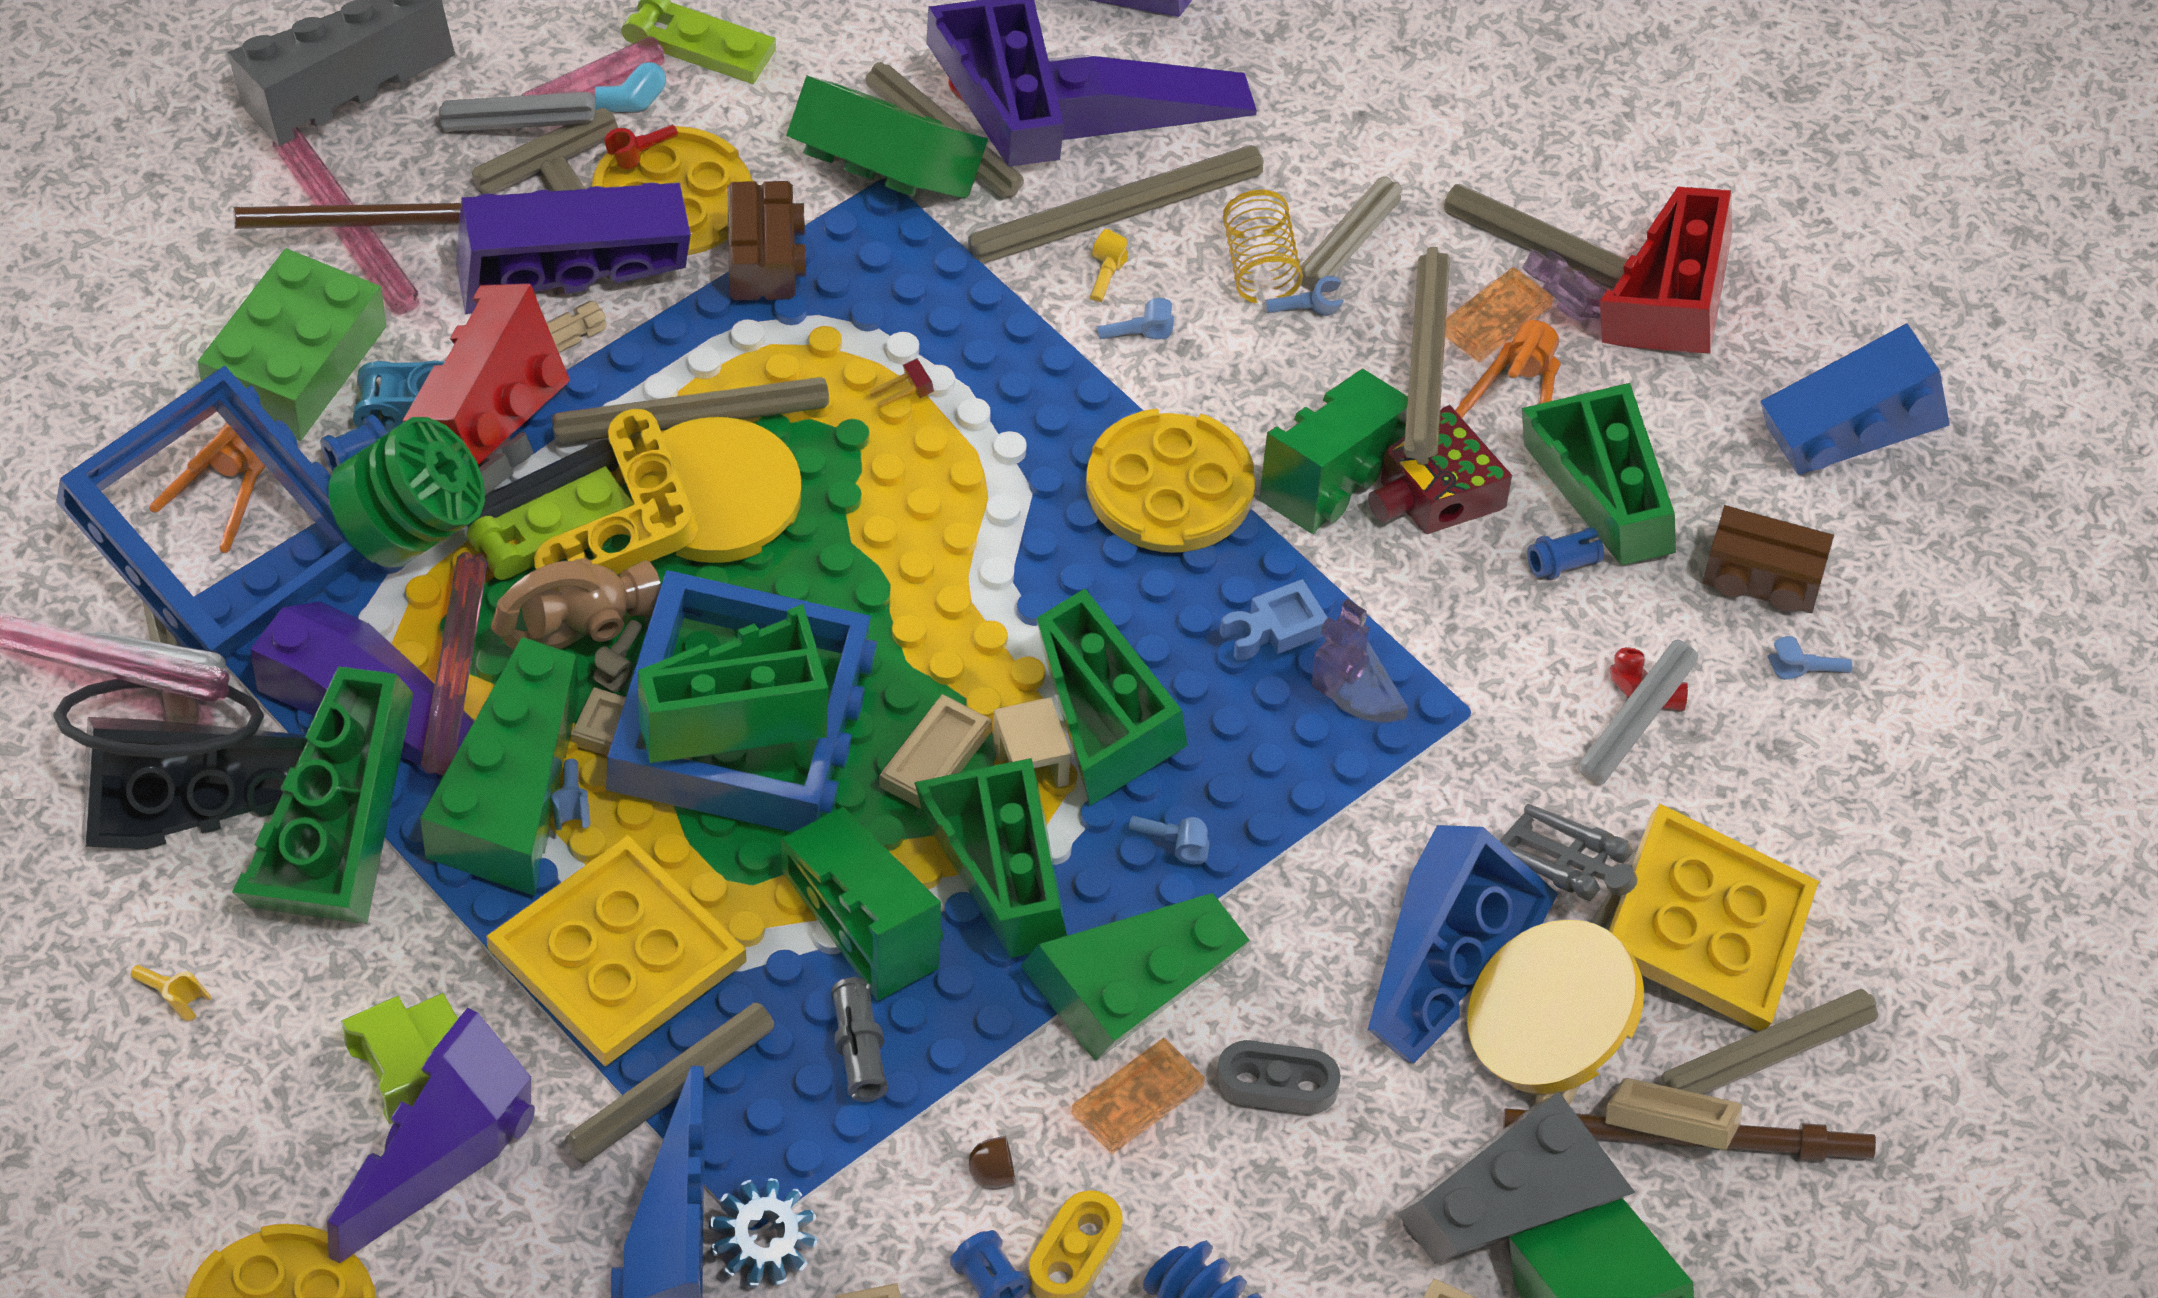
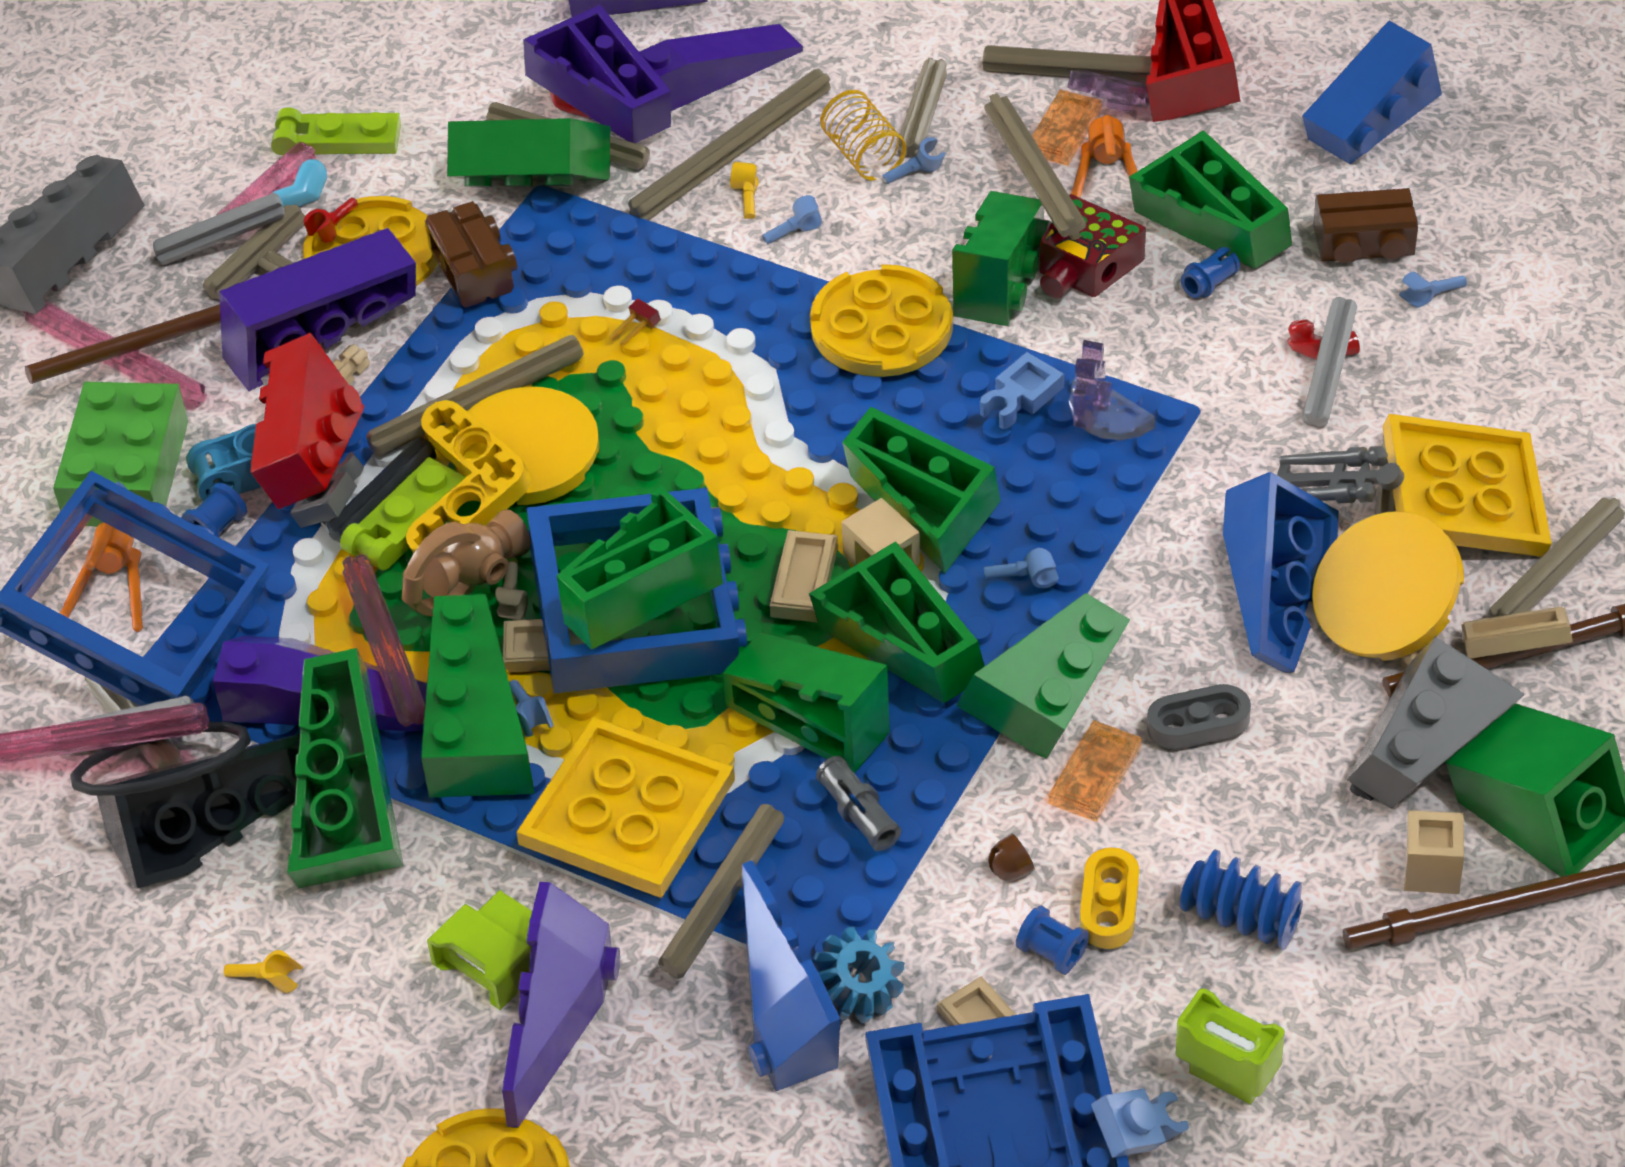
camera: 15 degrees left, 5 degrees down
green wheel [328,417,485,567] -> none

